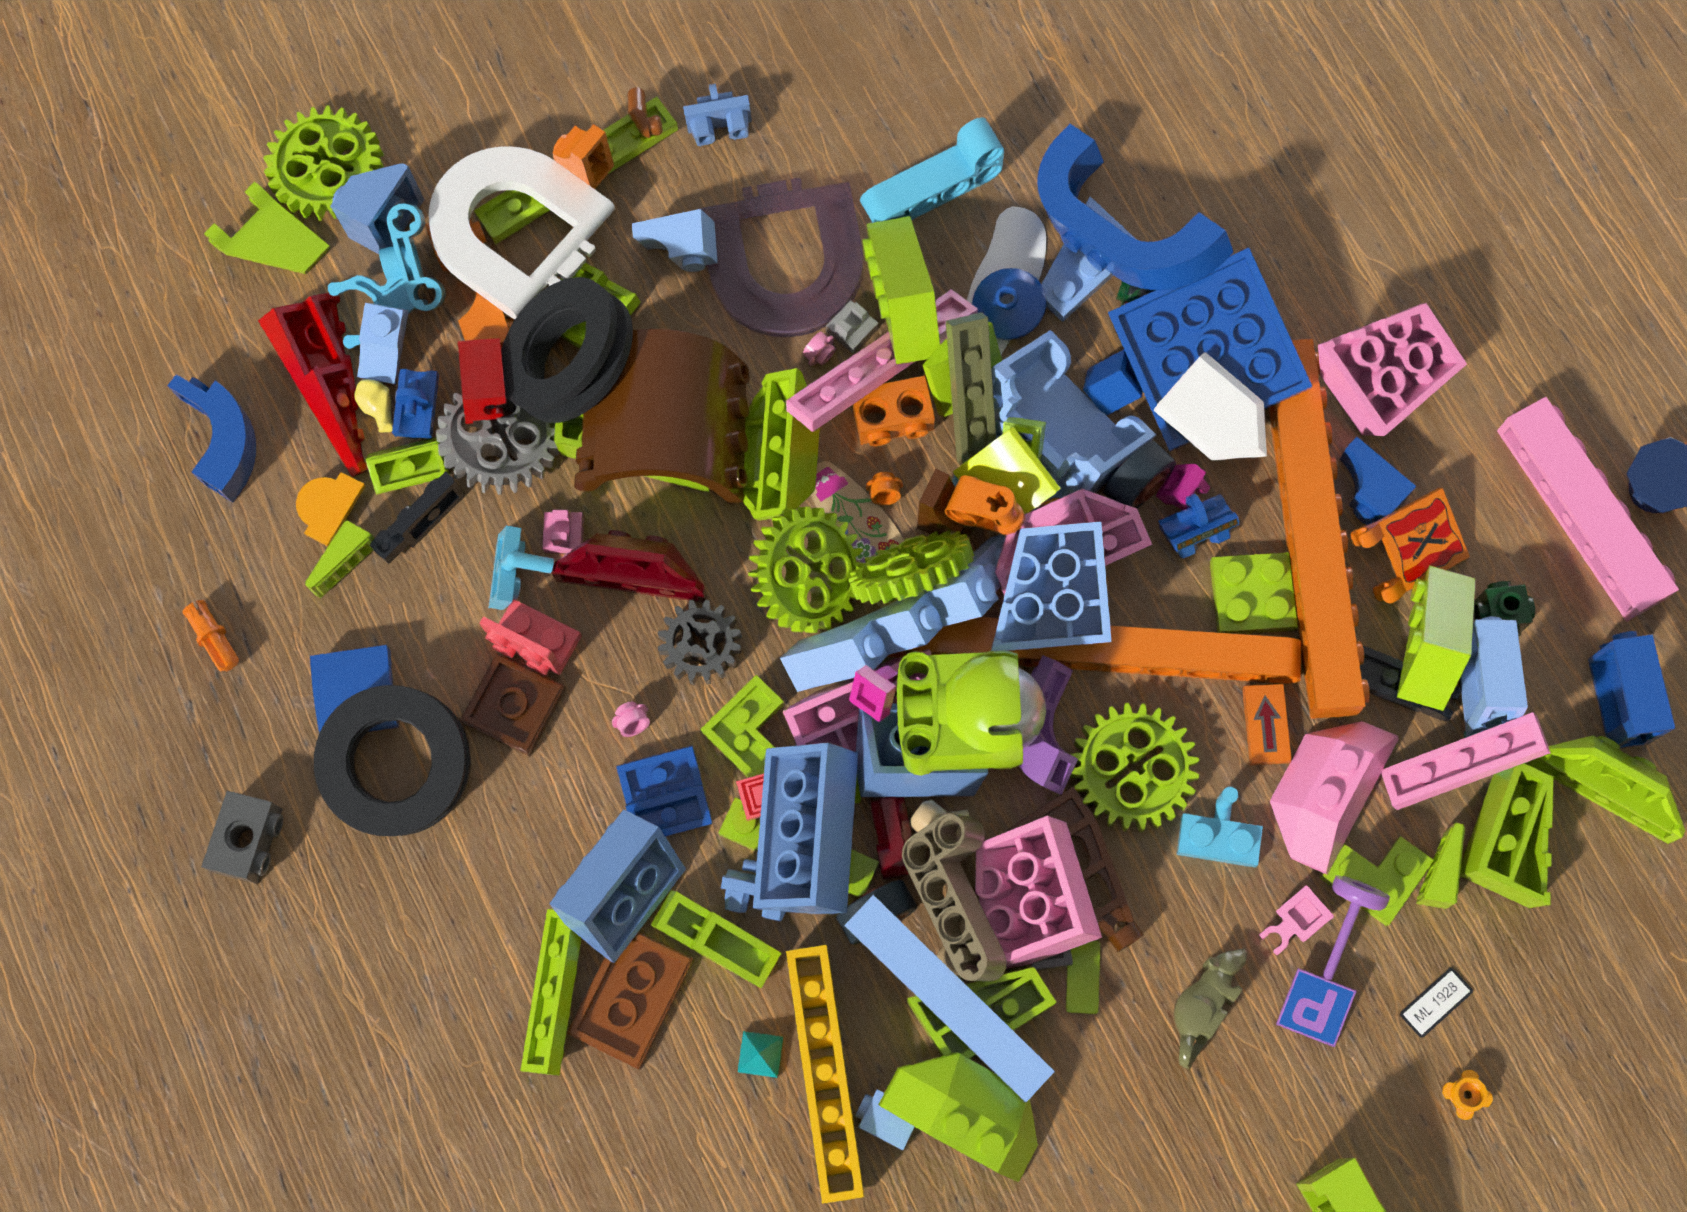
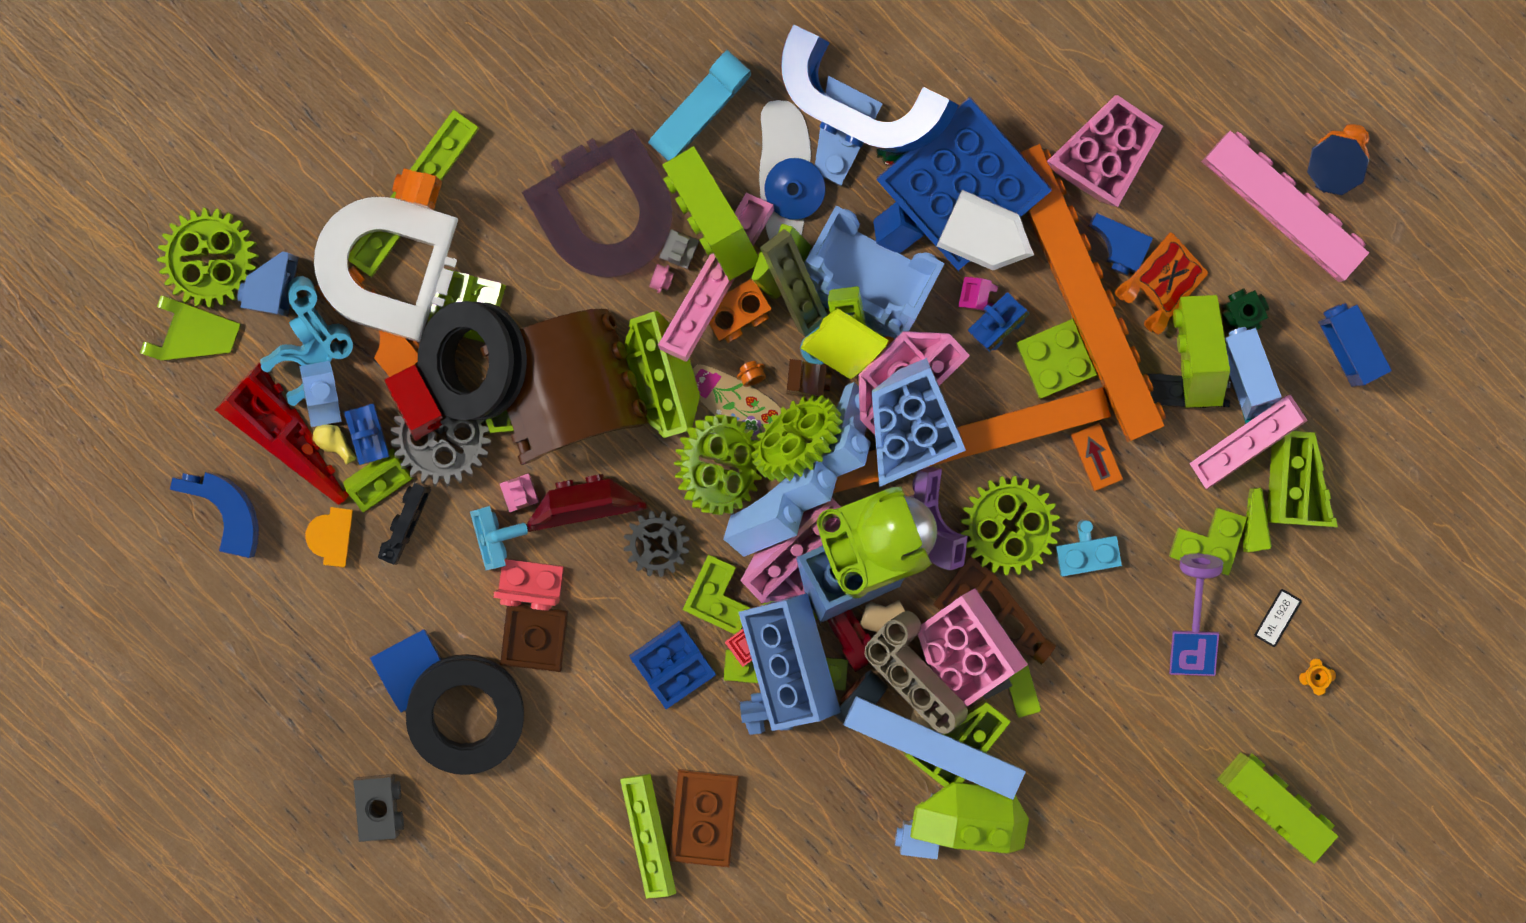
camera: 20 degrees left, 15 degrees up
orange axle [182,600,239,672] -> none
lime slope [305,520,374,598] -> none
medium blue slope [549,809,686,963] -> none
bright pink plate [612,702,650,737] -> none
dark orange arm [627,87,663,138] -> none
light blue arch [632,209,717,272] -> none
lime slope [651,890,781,988] -> none
medium blue hips [683,83,752,146] -> none
teal slope [737,1031,784,1078] -> none
yellow brick [786,945,865,1204] -> none
dark pink tile [849,665,898,722] -> none
orange piece [945,475,1025,535] -> none
black wheel [1104,441,1176,508] -> none
olive animal [1173,949,1247,1069] -> none
bright pink plate [1259,885,1334,956] -> none
bright pink wedge [1270,721,1399,875] -> none
lime wedge [1525,735,1686,844] -> none

